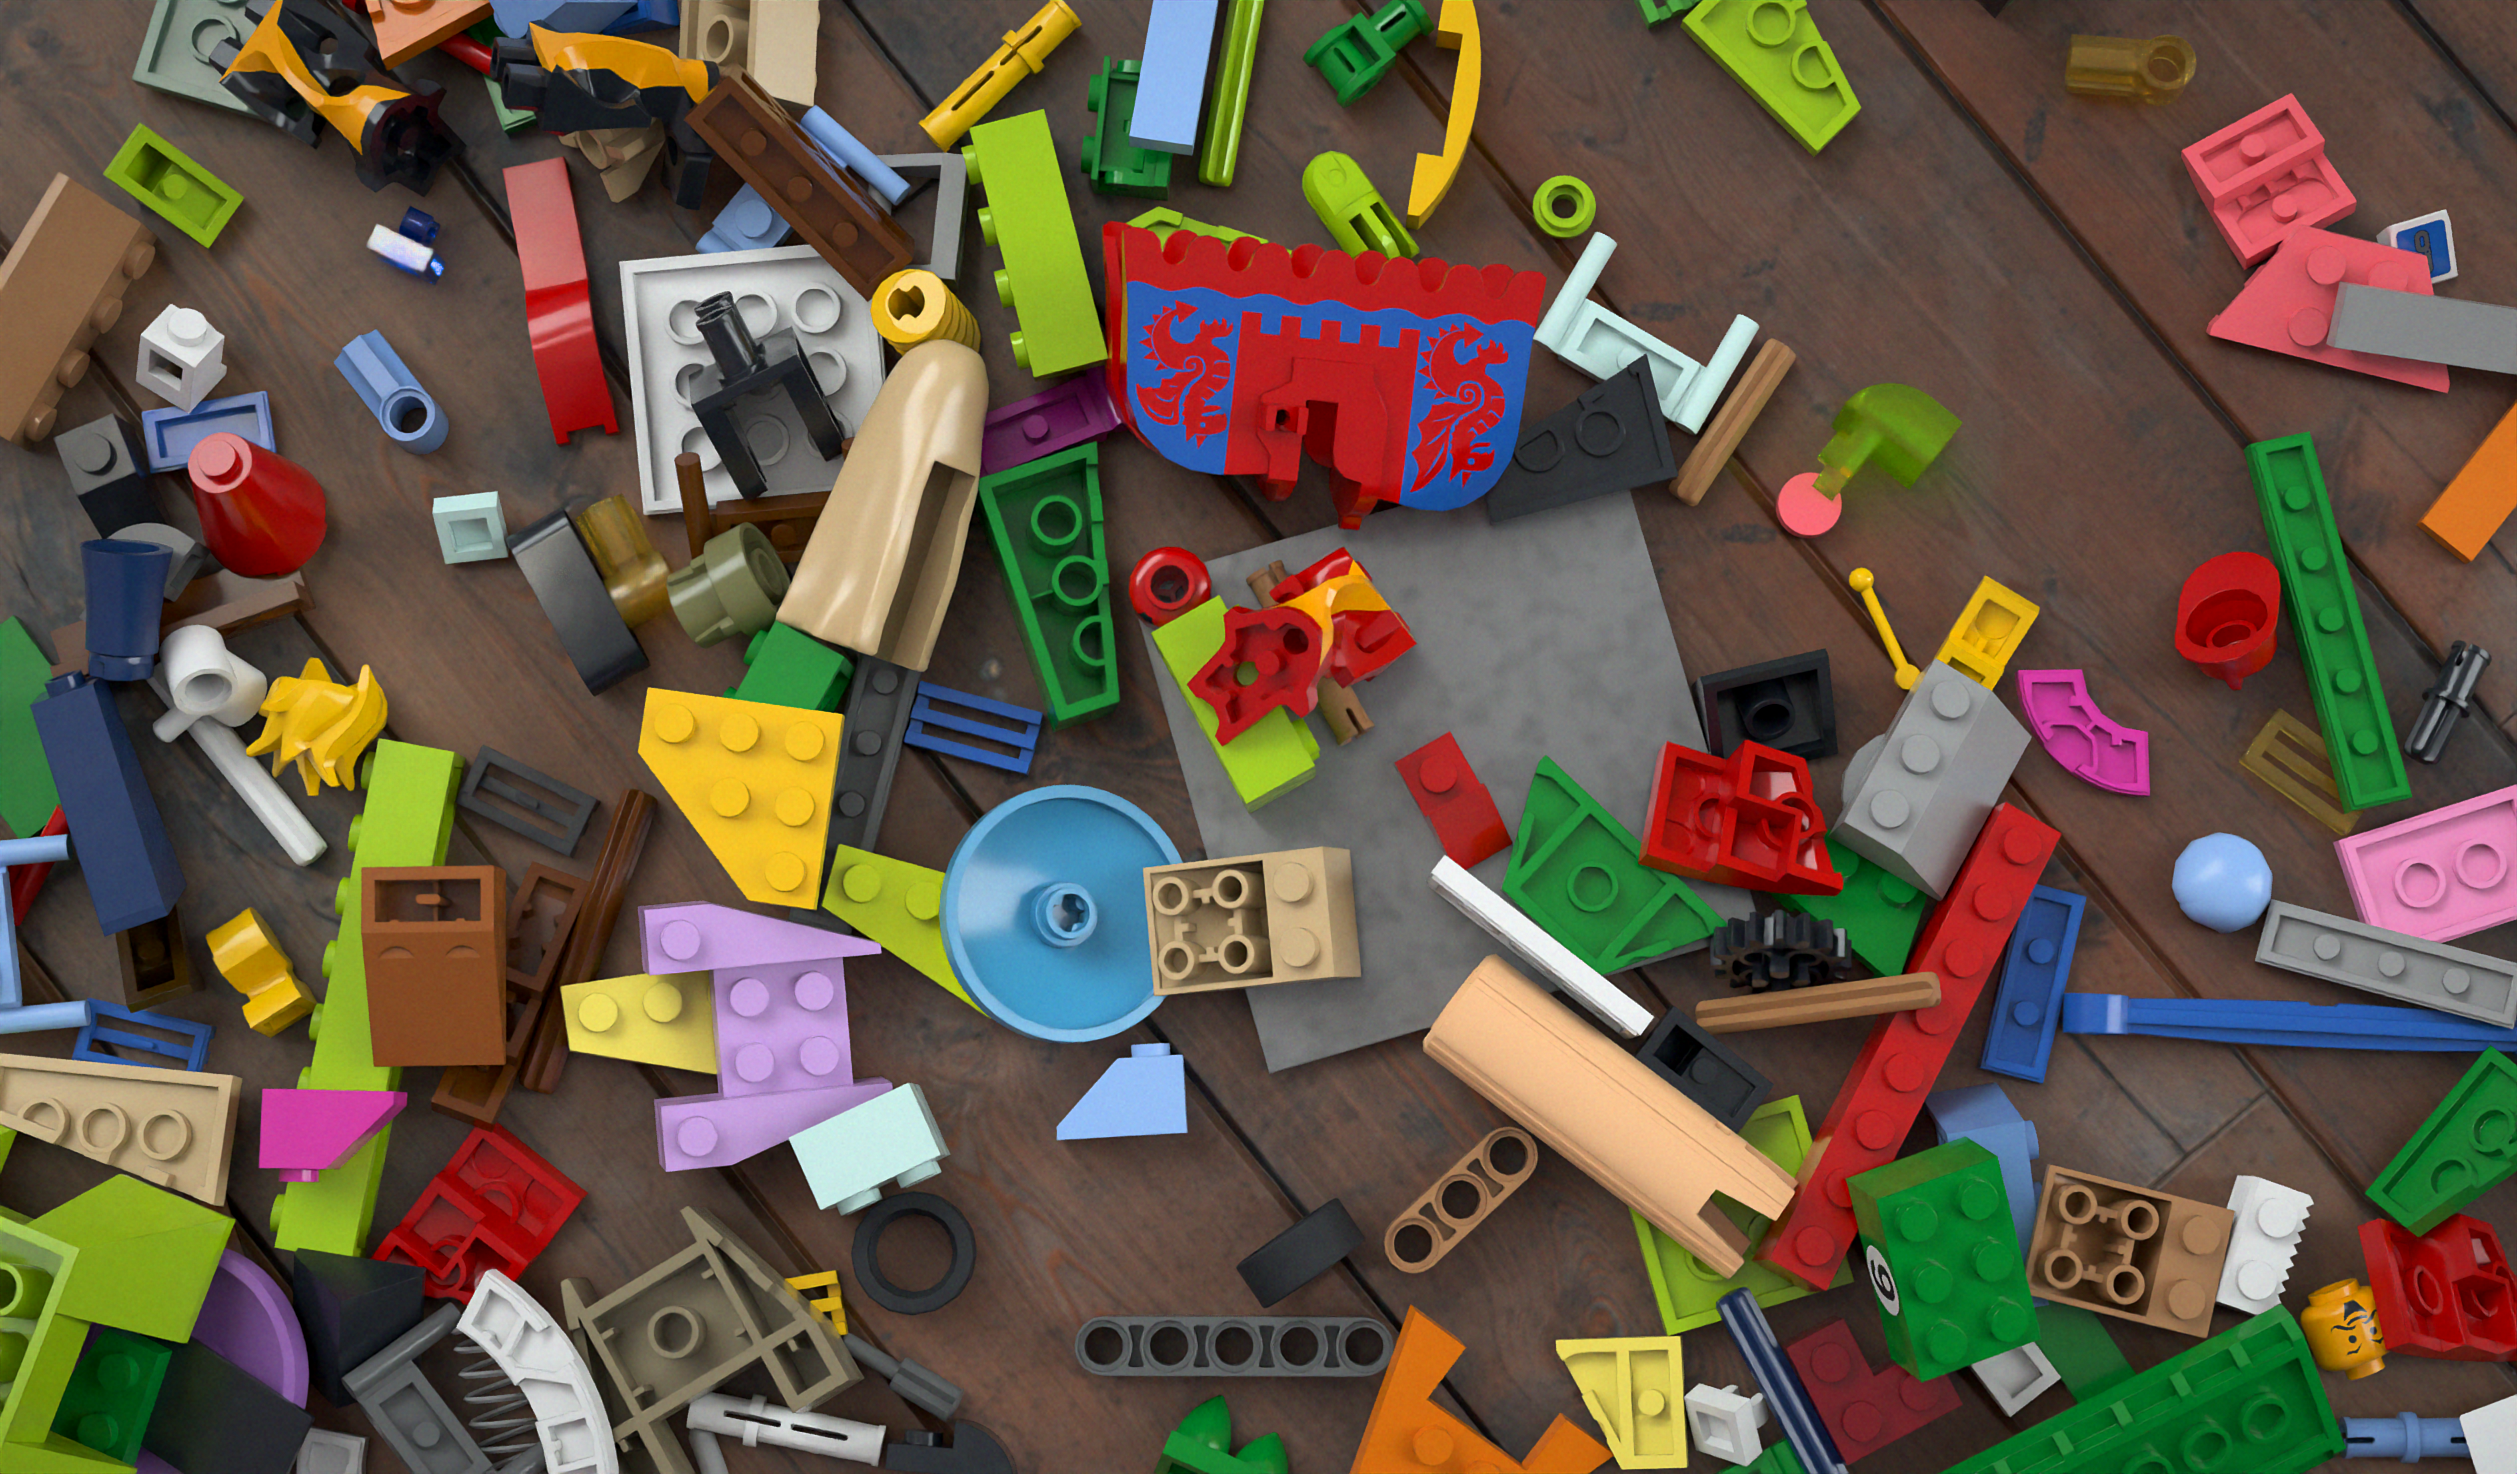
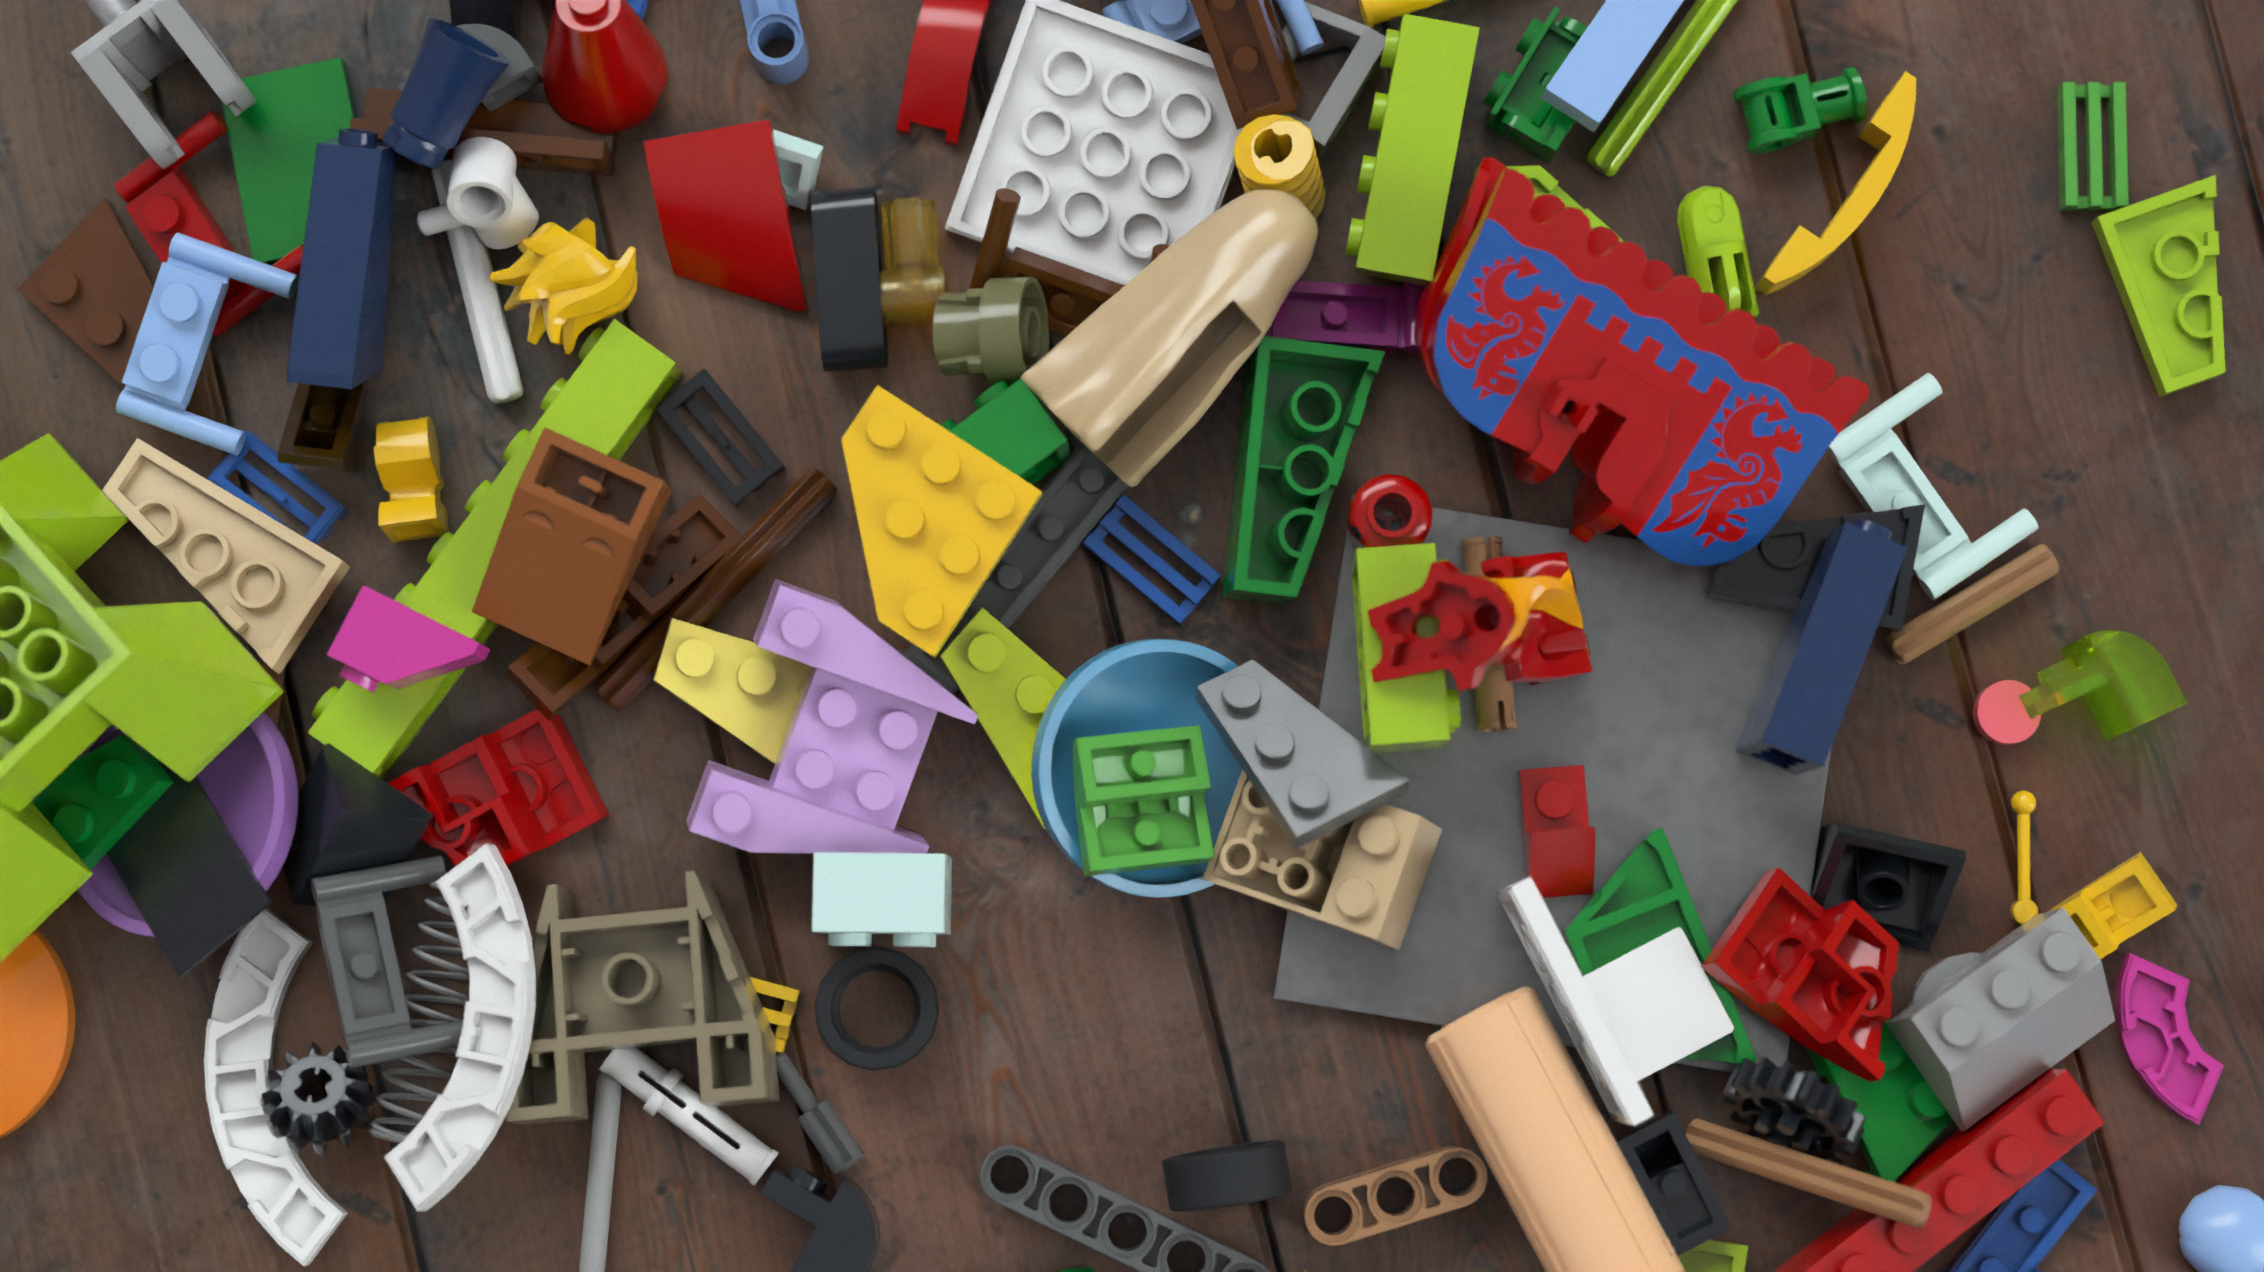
camera: 25 degrees right, 0 degrees up
black piece [688,291,846,502] -> none
light blue slope [1056,1043,1188,1140] -> none
lime plate [1532,175,1596,239] -> none
none -> red slope [643,119,809,313]
none -> bright green slope [1073,725,1215,877]
none -> wing [1196,659,1410,849]
none -> white sticker [1583,927,1734,1081]
none -> dark blue slope [1736,519,1908,775]

